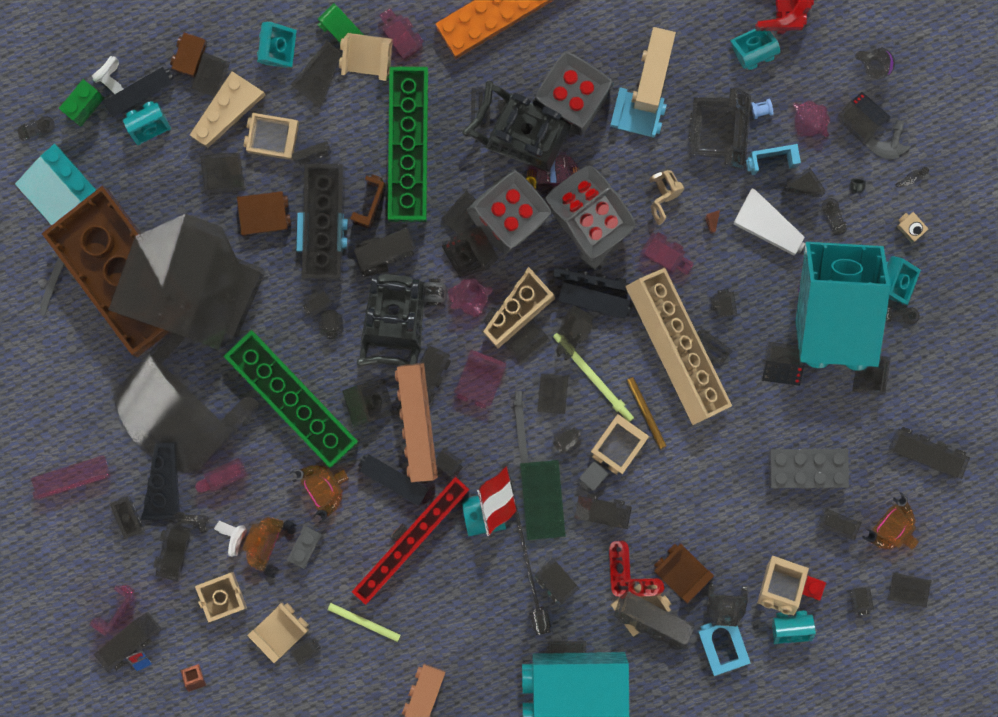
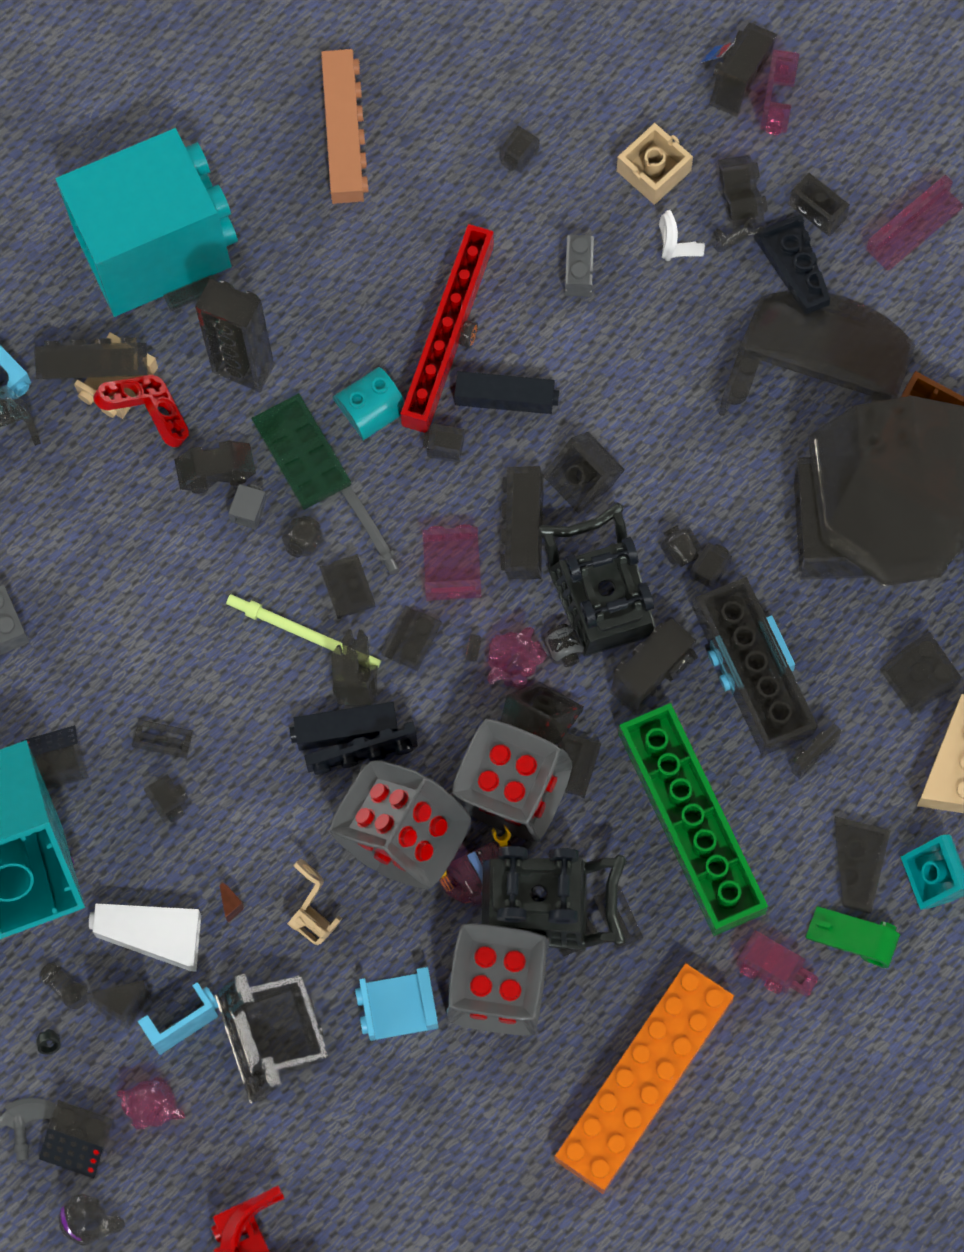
camera: 155 degrees right, 15 degrees down
copper slope [181,664,206,692] -> none
clear pink brick [195,458,249,492] -> none
green brick [224,330,359,468] -> none
reddish brown panel [237,191,292,237] -> none
clear orange torso [242,517,297,578] -> none
window [244,113,299,160] -> none
tan panel [247,602,309,663] -> none
clear orange torso [290,465,349,524] -> none
yellowish green bar [328,603,401,642] -> none
tan panel [339,33,393,81] -> none
reddish brown panel [350,174,386,229] -> none
nougat brick [395,363,438,482] -> none
flag [477,462,552,635] -> none
tan wedge [483,267,555,349] -> none
window [591,414,649,475] -> none
tan brick [625,268,732,425] -> none
pearl gold bar [627,377,667,449] -> none
tan brick [631,27,676,114] -> none
clear pink brick [640,232,694,275] -> none
reddish brown panel [653,543,714,604] -> none
teal brick [730,29,780,70] -> none
light blue bush [751,98,773,119] -> none

